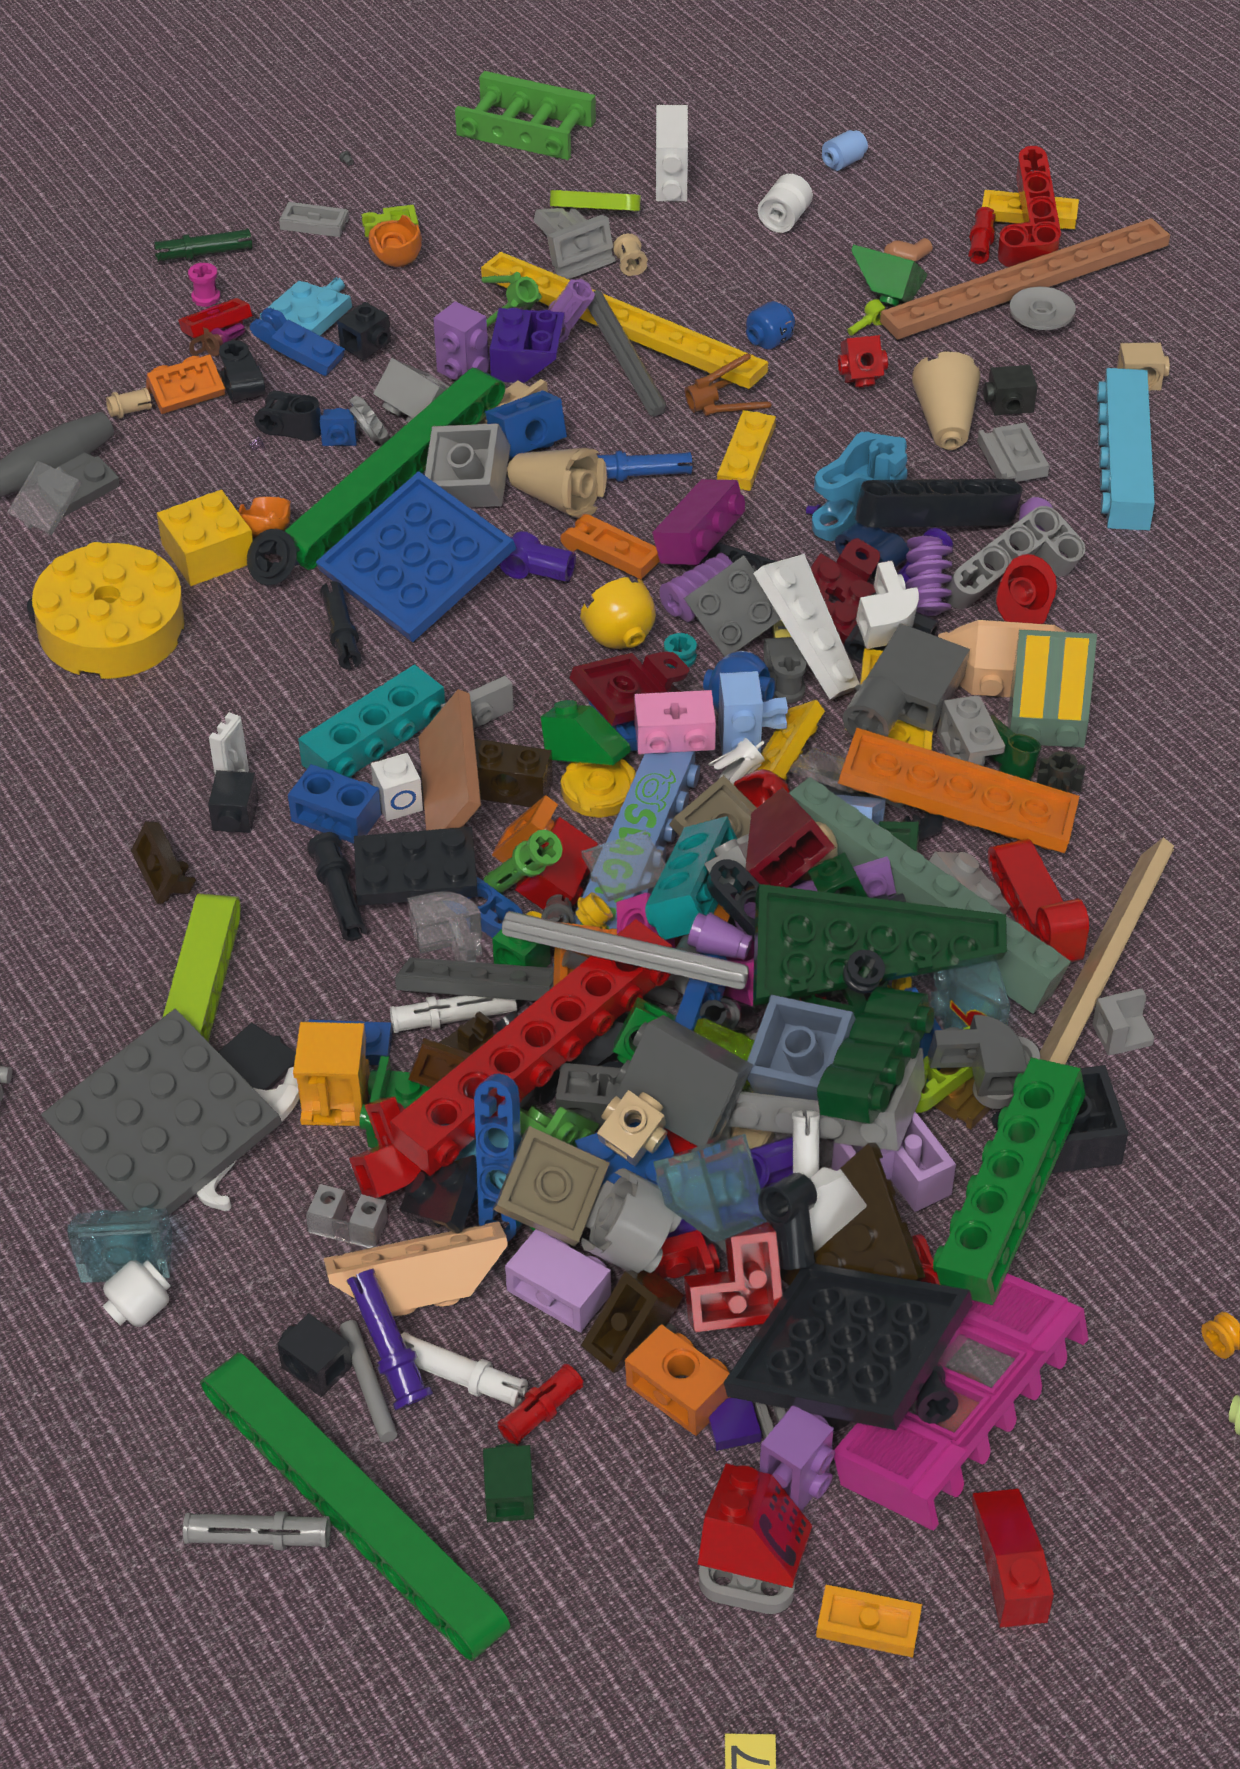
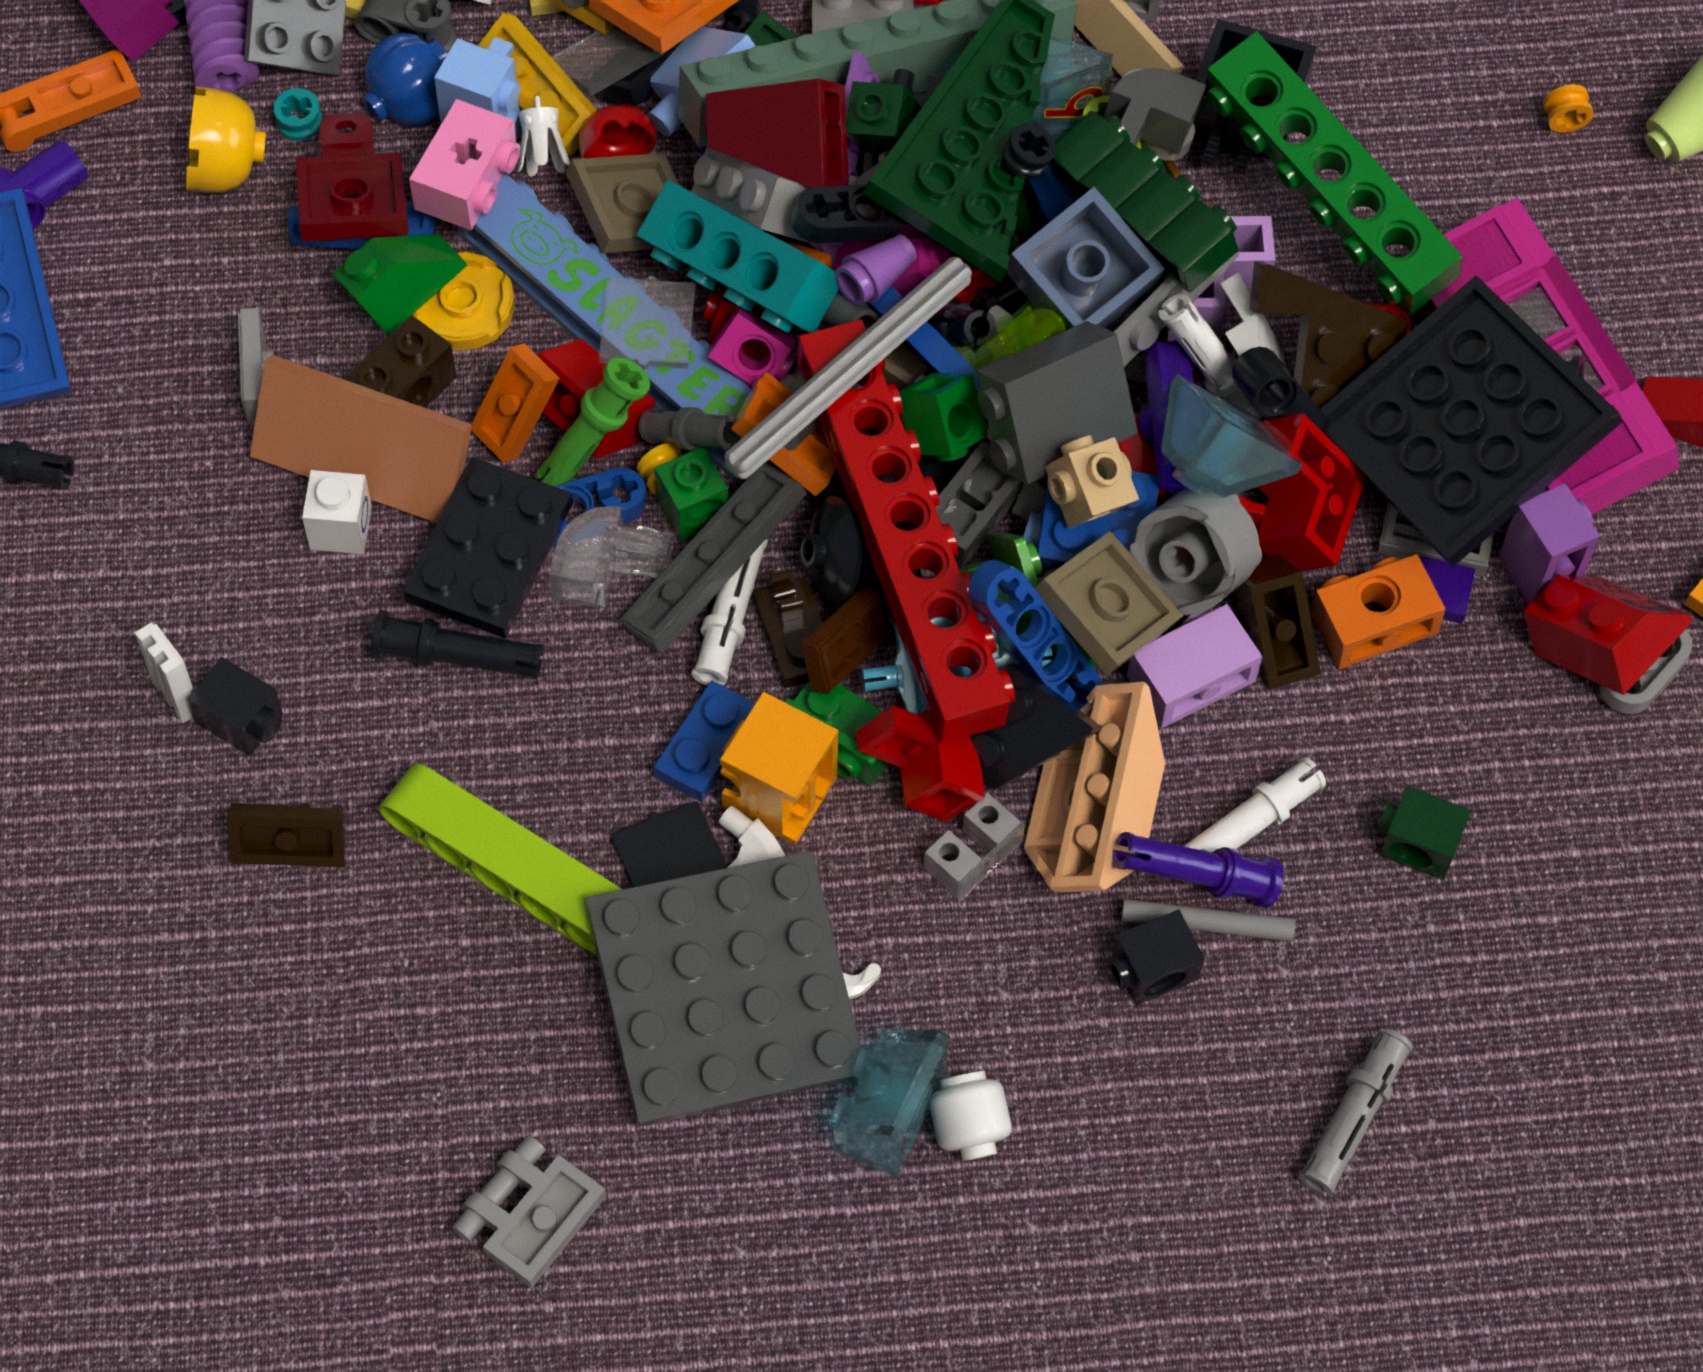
camera: 65 degrees left, 15 degrees up
green beam [200,1352,511,1661] -> none
blue brick [288,764,382,844] -> none
teal brick [298,664,445,778] -> none
red pin [497,1364,584,1445] -> none
yellow plate [575,892,613,929] -> none

